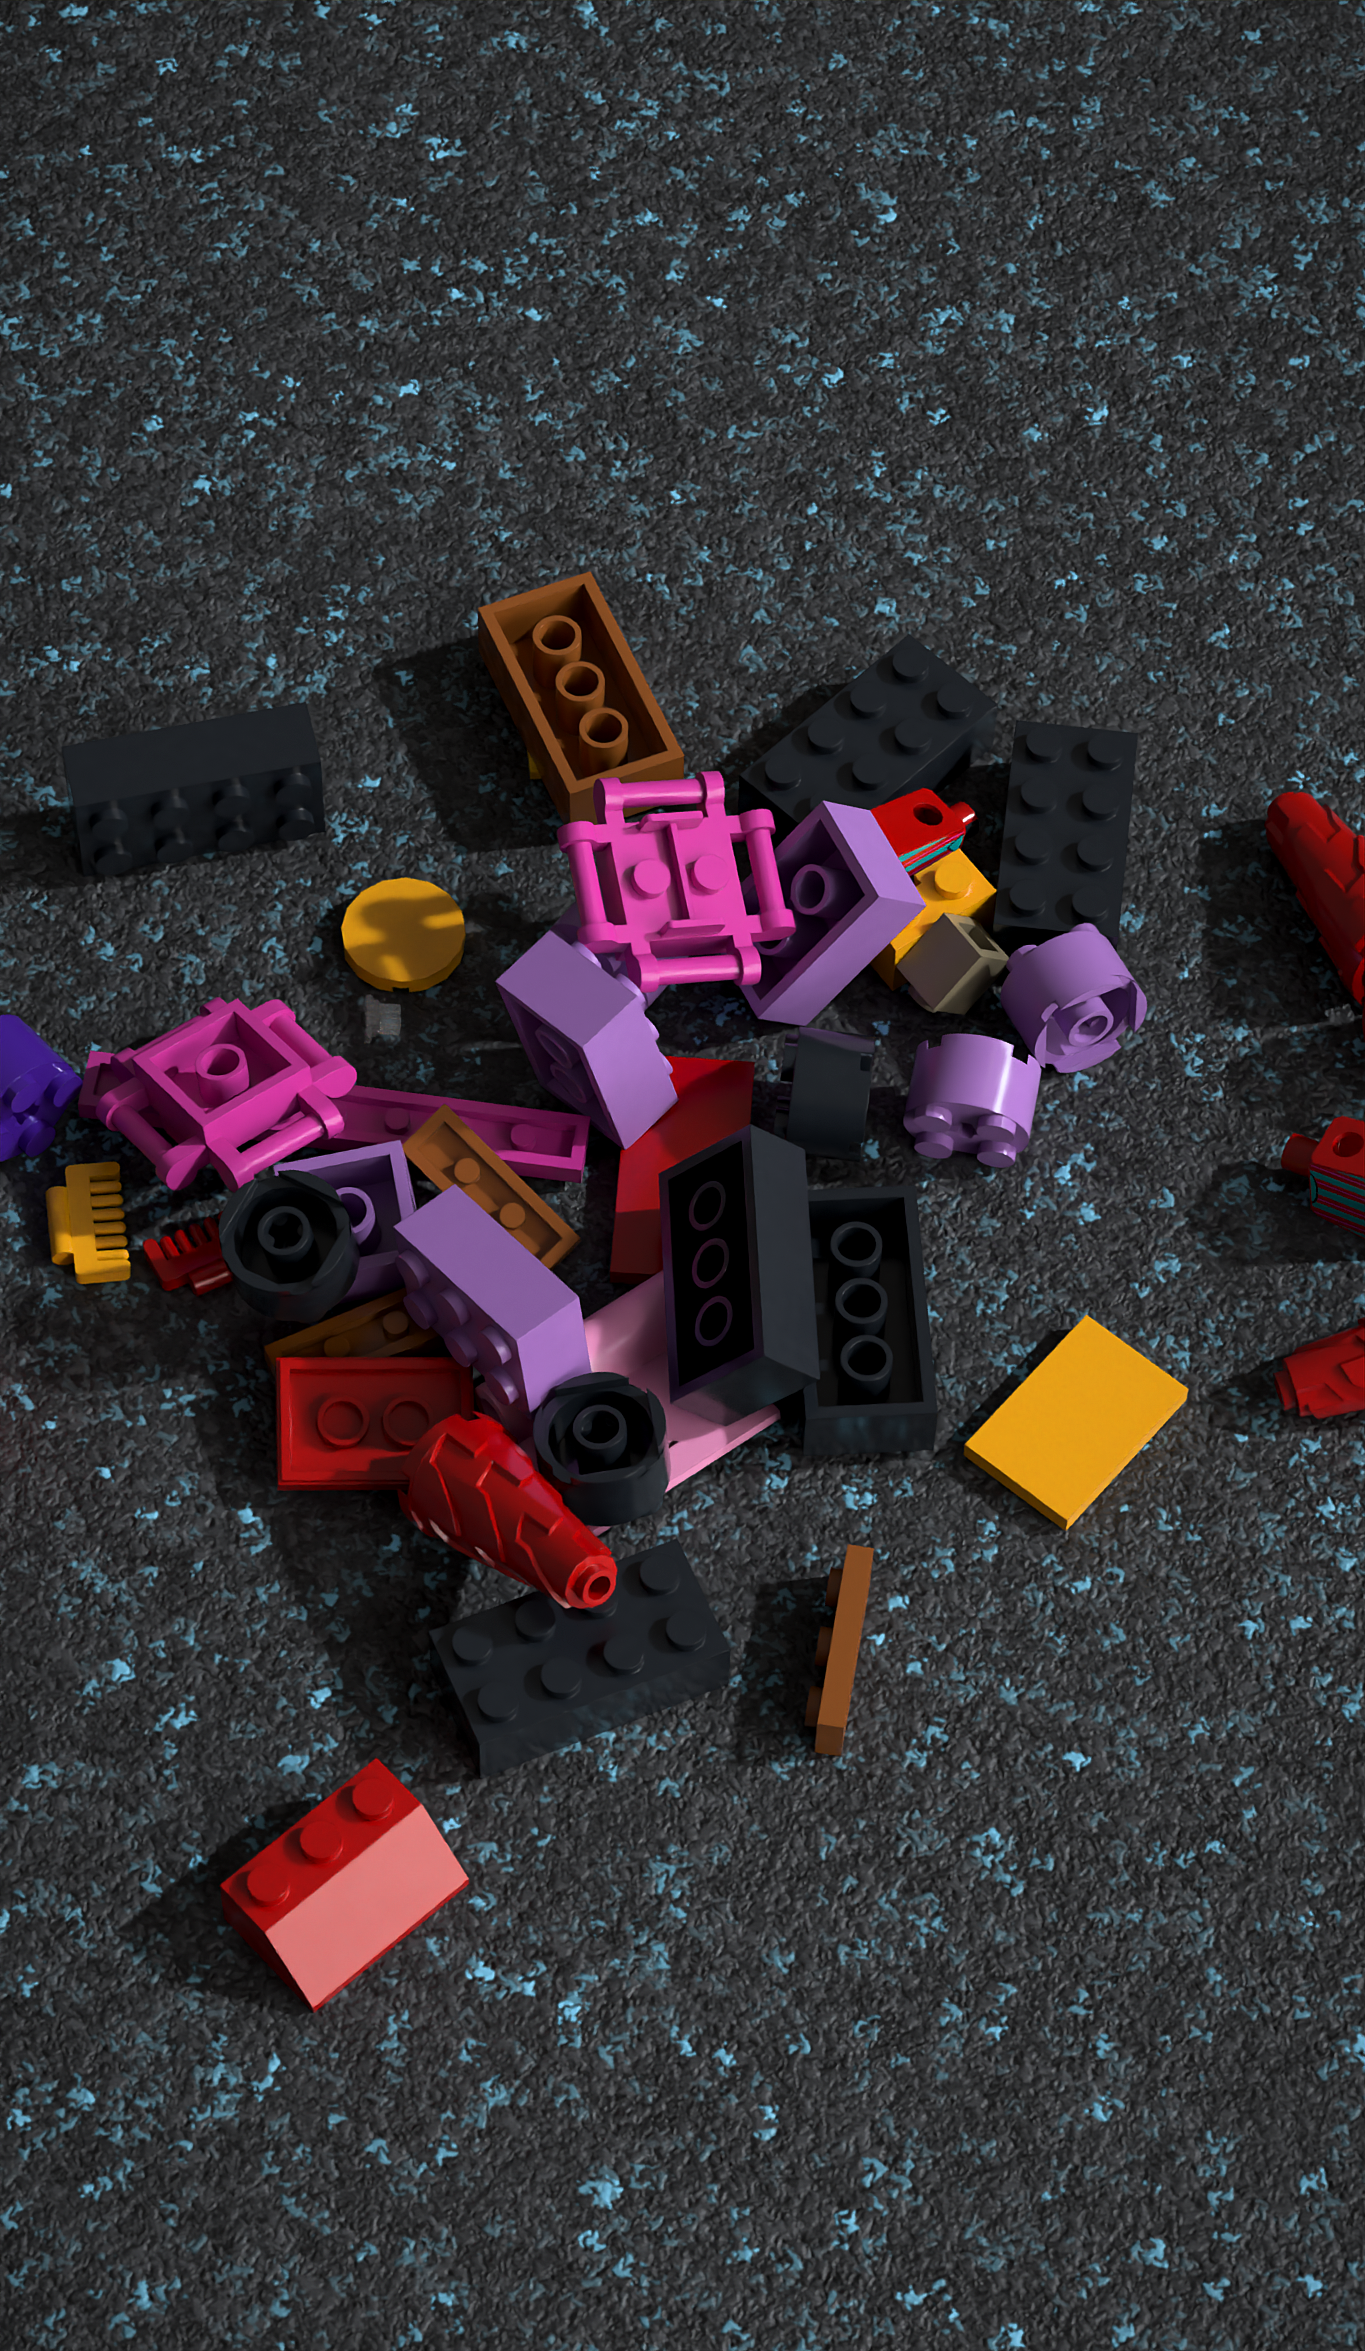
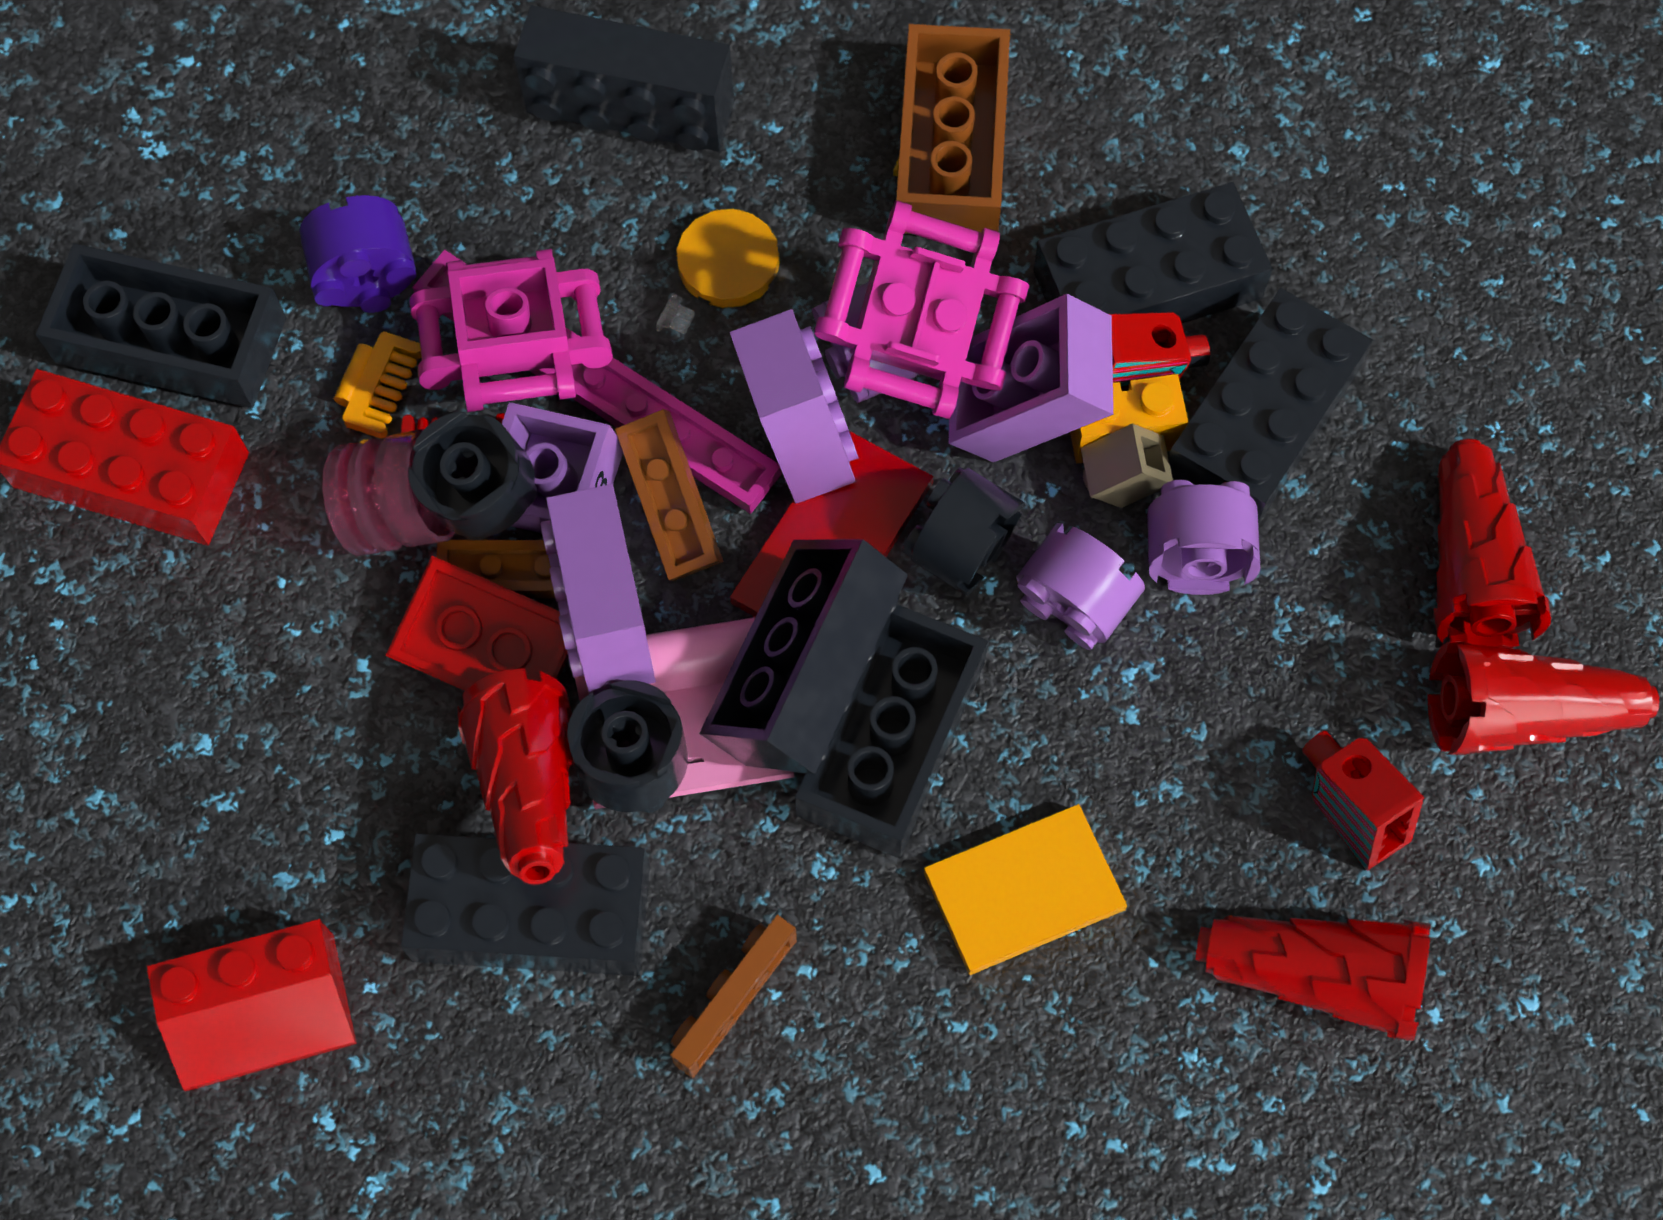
camera: 30 degrees right, 10 degrees up
none -> clear pink wheel [322,429,455,556]

